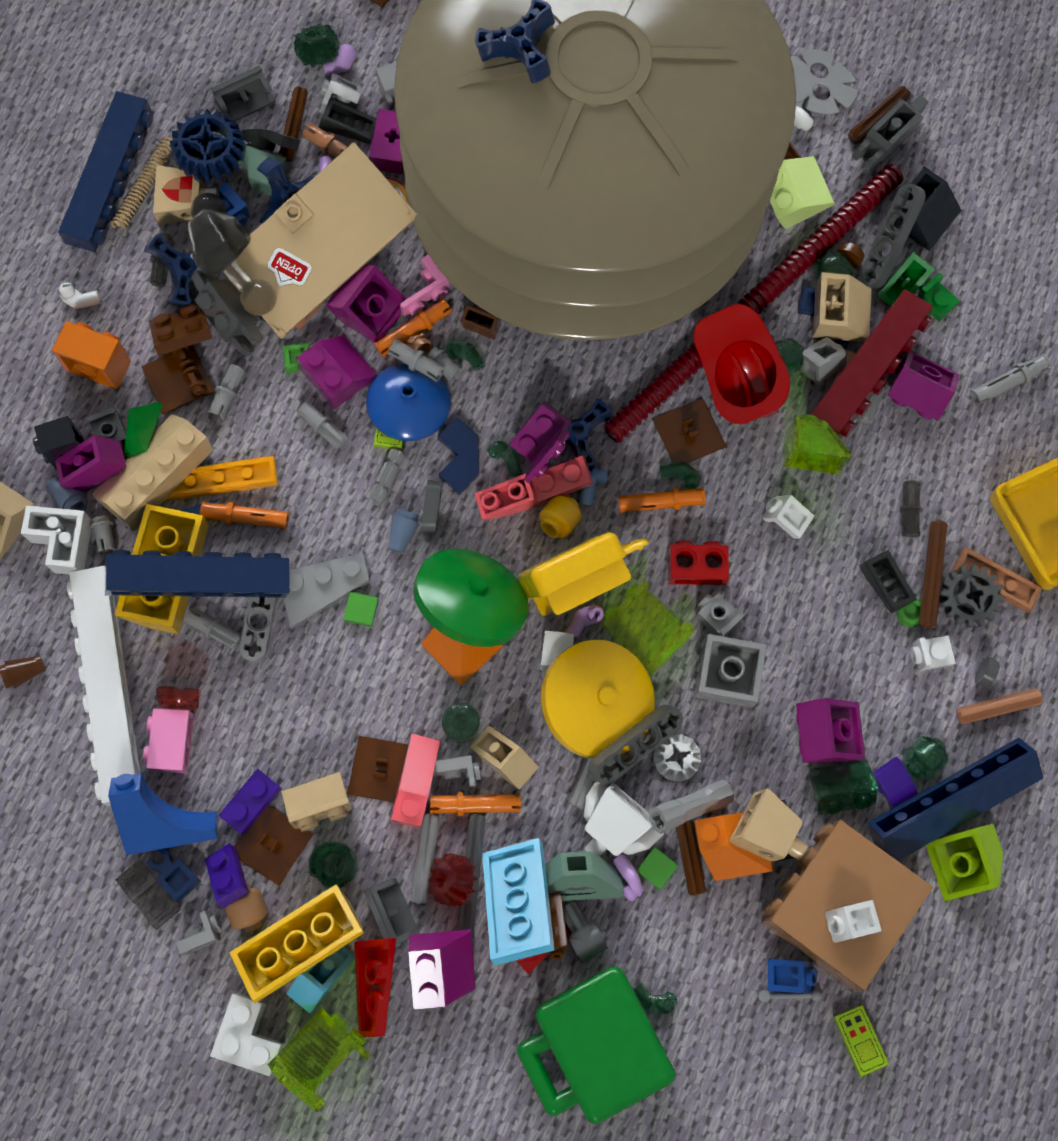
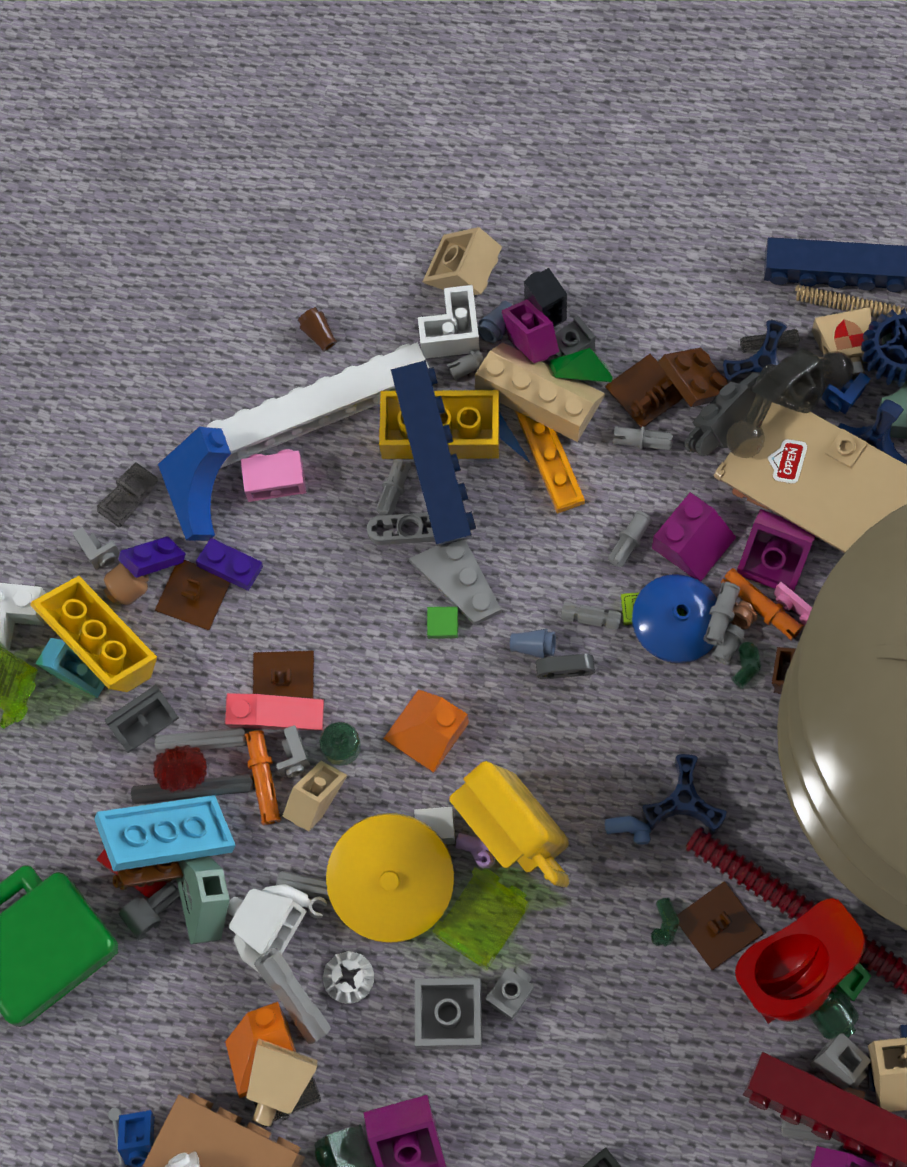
camera: 90 degrees right, 5 degrees down
orange brick [52,321,131,390] -> none
white arm [59,283,101,309] -> none
dark blue plate [145,848,202,903] -> none
clear red hat [156,686,202,710] -> none
orange pin [200,501,289,530] -> none
tan slope [281,772,352,832] -> none
bright green tile [282,342,311,375] -> none
clear green hair [309,842,358,888] -> none
red wing [354,938,396,1037] -> none
magenta slope [408,929,476,1009] -> none
green dish [413,549,529,647] -> none
dark blue tile [438,417,479,496] -> none
coral slope [474,456,593,521] -> none
clear green arm [488,440,523,477] -> none
magenta bracket [509,400,571,483] -> none
yellow head [539,495,582,538] -> none
dark grey beam [588,705,683,785] -> none
lavender arm [613,854,643,901] -> none
orange pin [618,487,706,513] -> none
clear green arm [633,982,678,1014] -> none
bright green tile [637,847,679,890] -> none
red brick [668,541,729,585] -> none
reddish brown axle [676,819,706,895] -> none
white bracket [762,495,814,539] -> none
clear neon green slope [783,415,851,475] -> none

